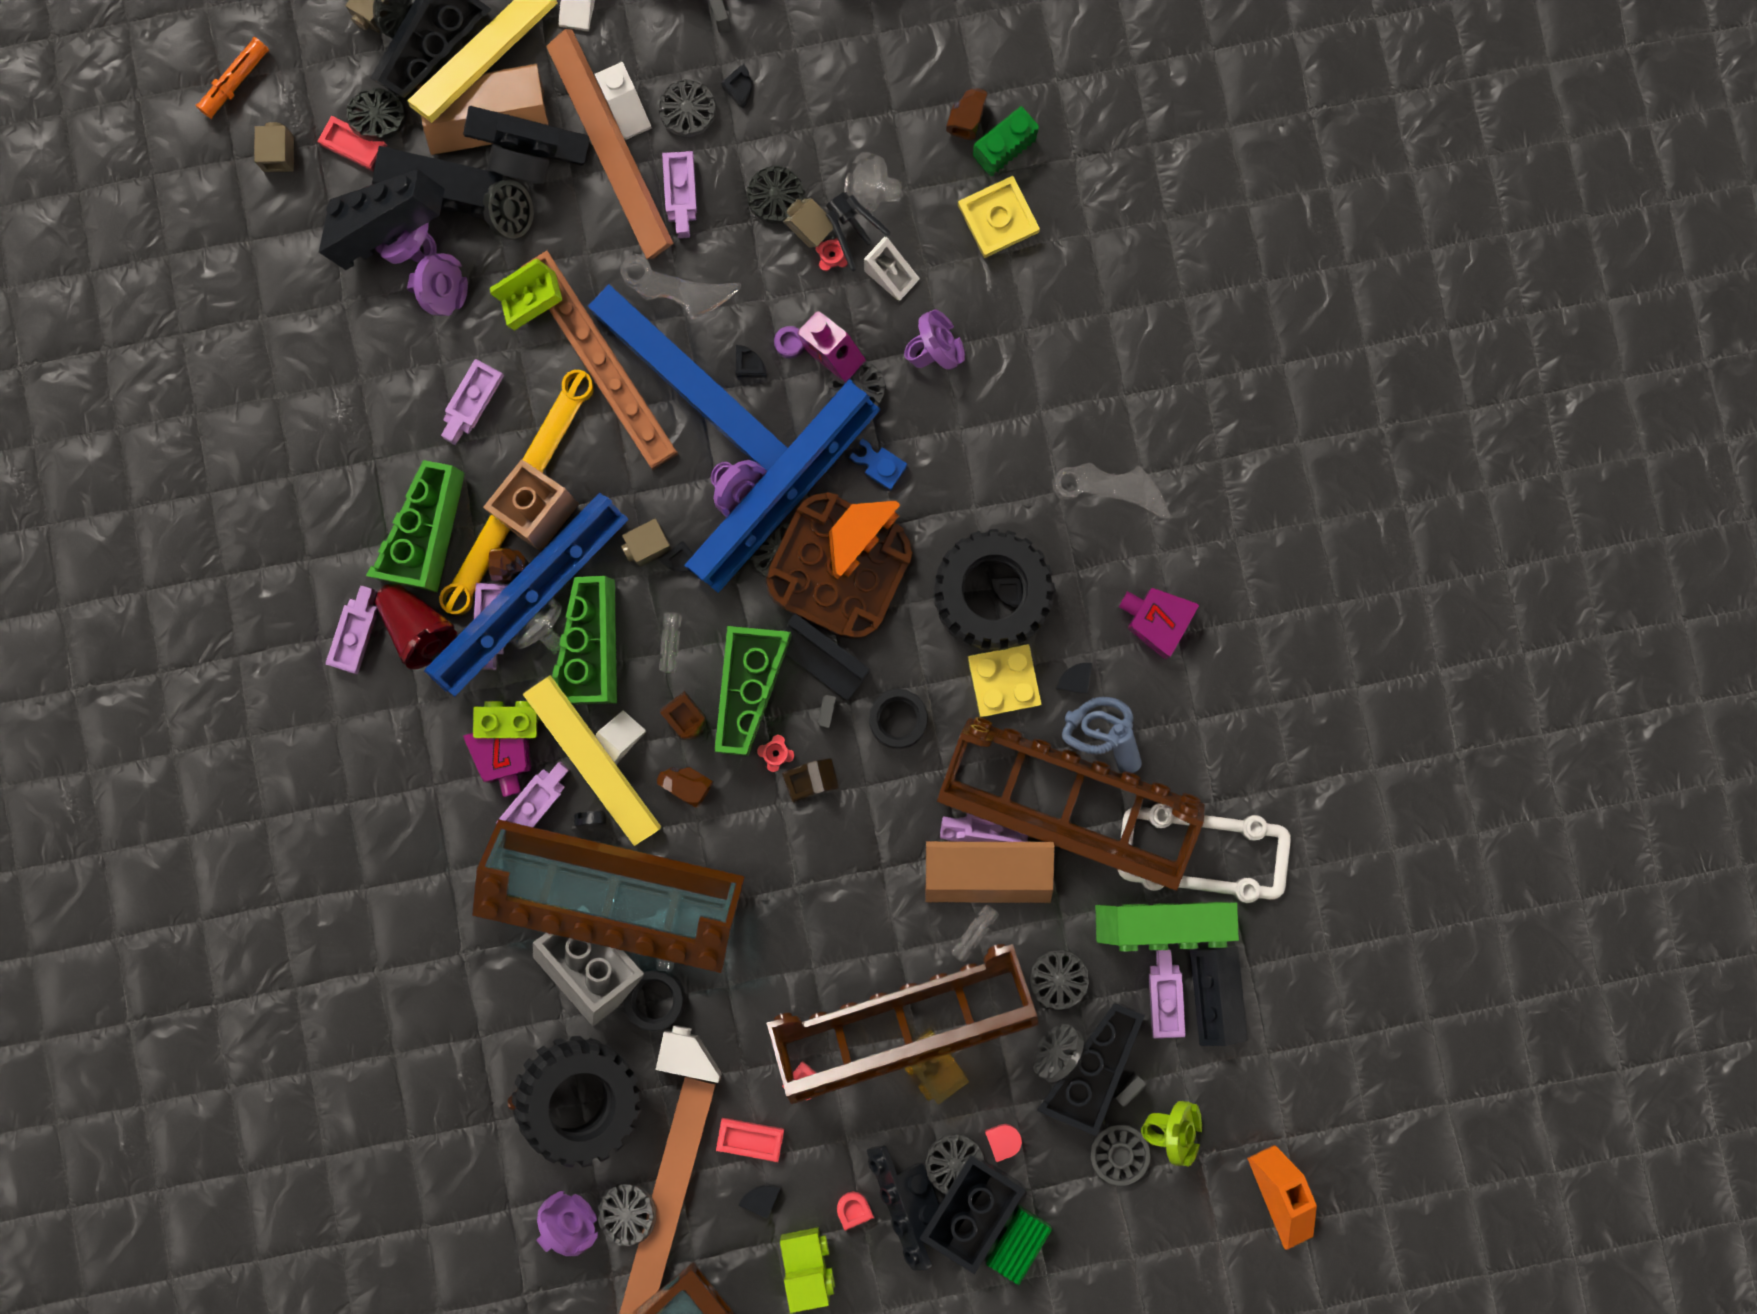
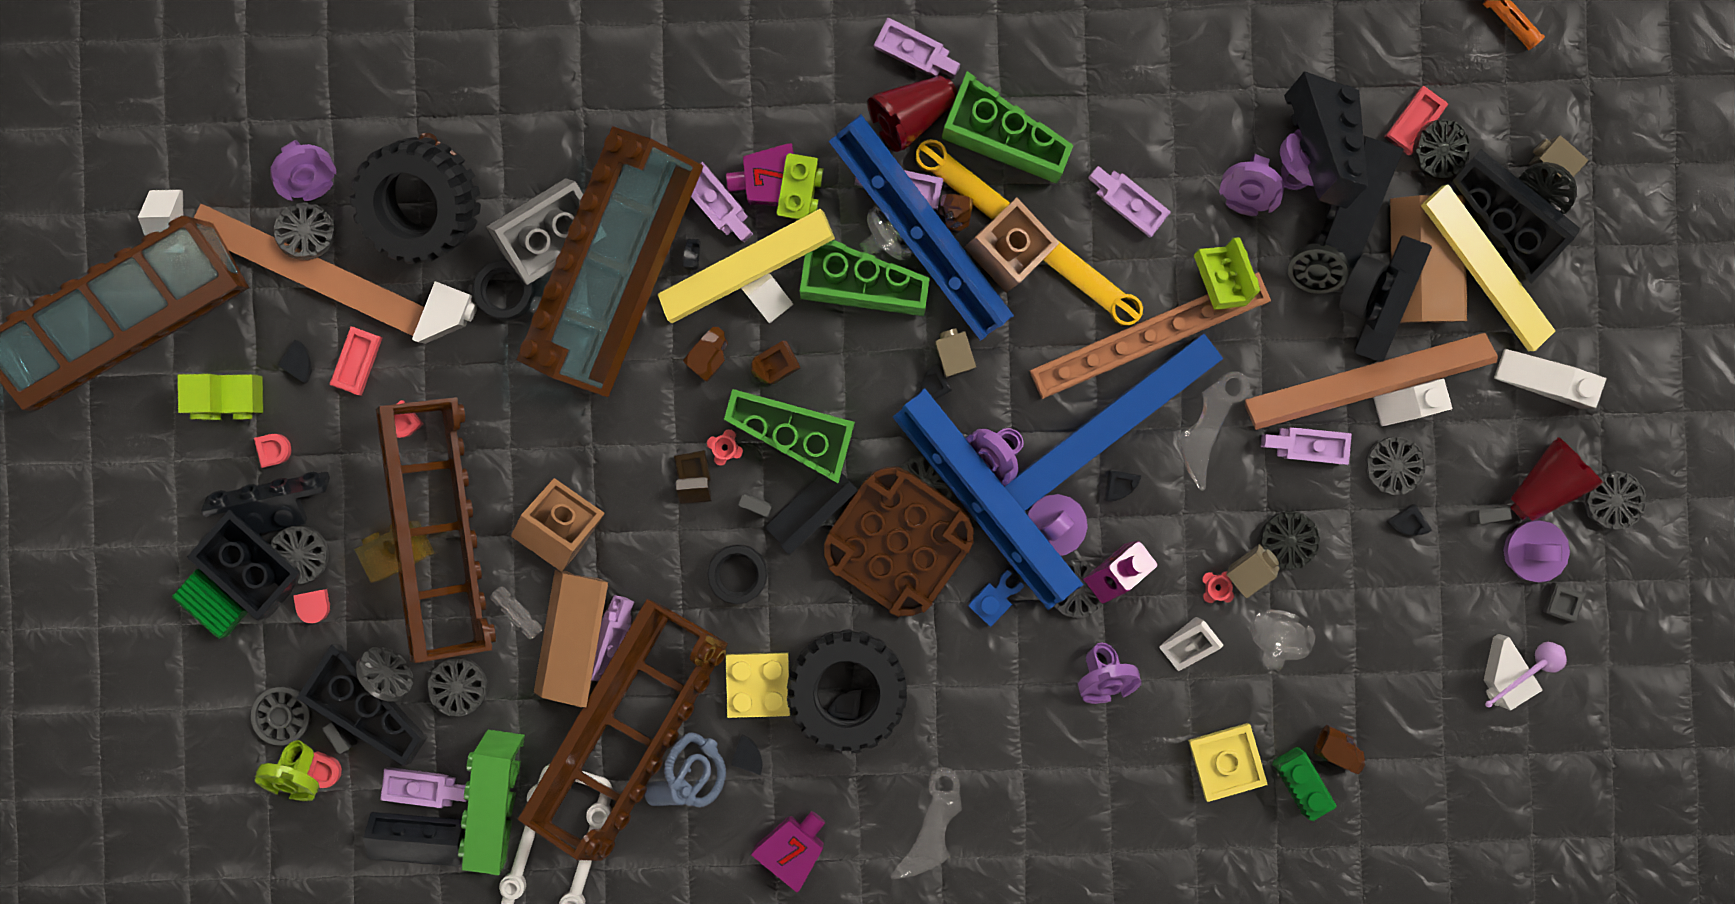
camera: 95 degrees right, 5 degrees up
dark tan brick [254,122,294,172] -> none
clear axle [659,612,681,673] -> none
medium lavender tile [774,326,804,359] -> none
black plant [826,192,891,271] -> none
orange slope [829,501,900,579] -> none
orange slope [1247,1145,1317,1250] -> none
none -> coral tile [307,751,342,788]
none -> medium nougat slope [511,478,605,572]
none -> medium lavender tile [1027,494,1088,556]

